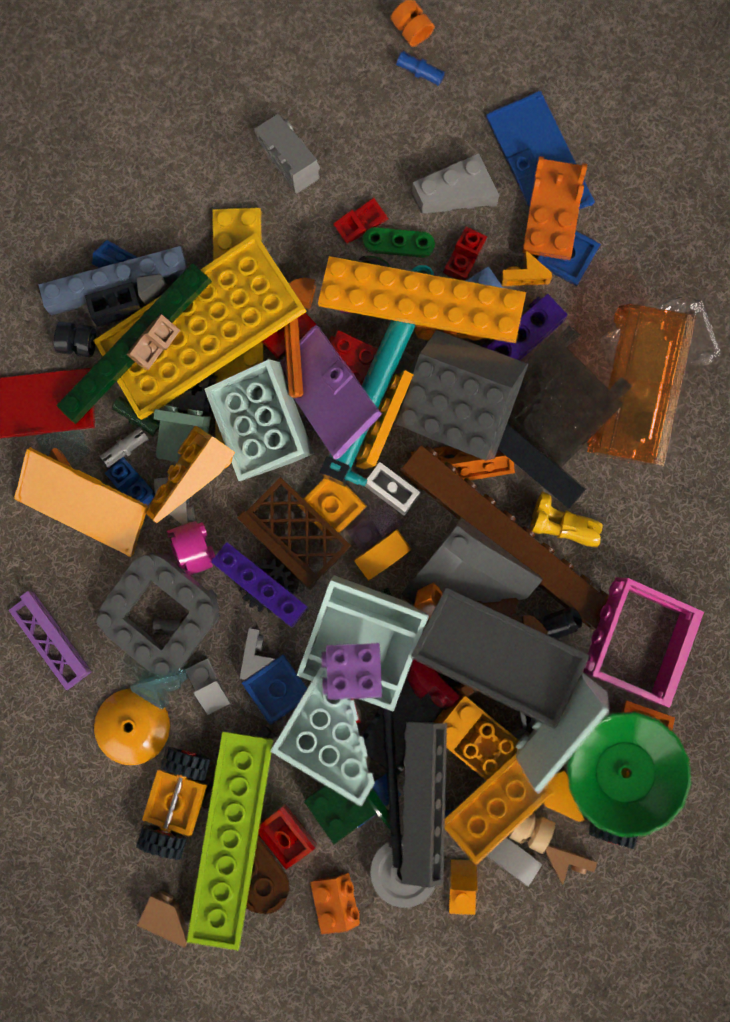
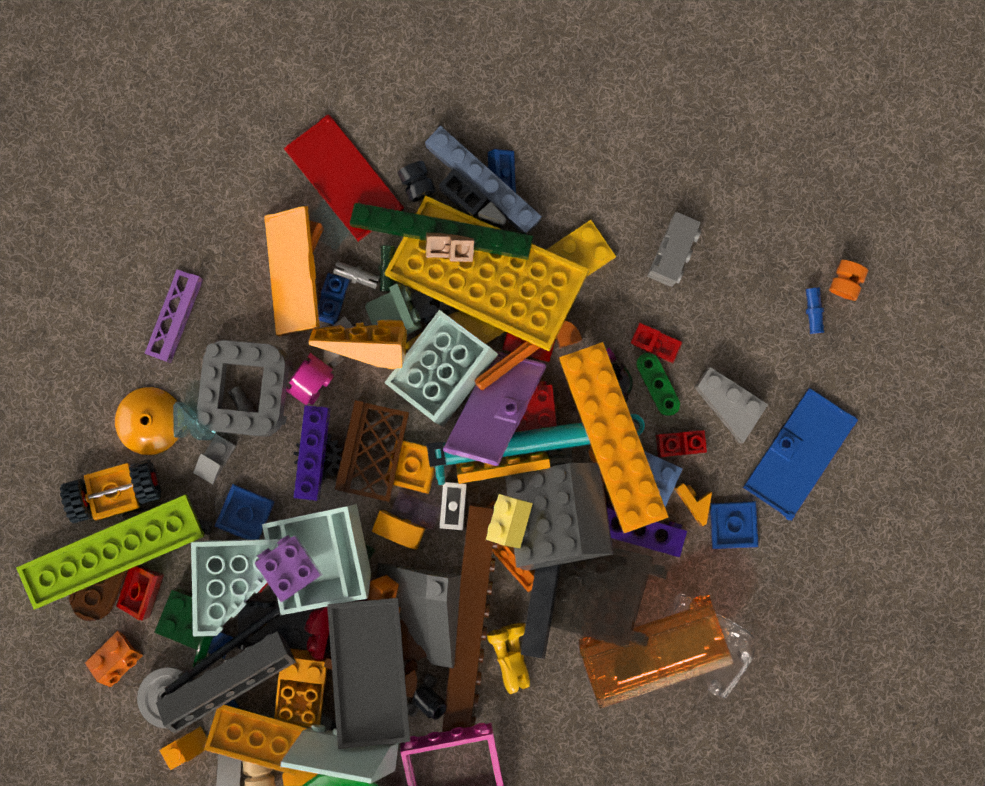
camera: 50 degrees right, 5 degrees up
medium nougat slope [137,891,188,948] -> none
light grey slope [240,628,276,680] -> none
orange hinge [522,156,588,260] -> none
none -> light yellow brick [486,494,533,548]

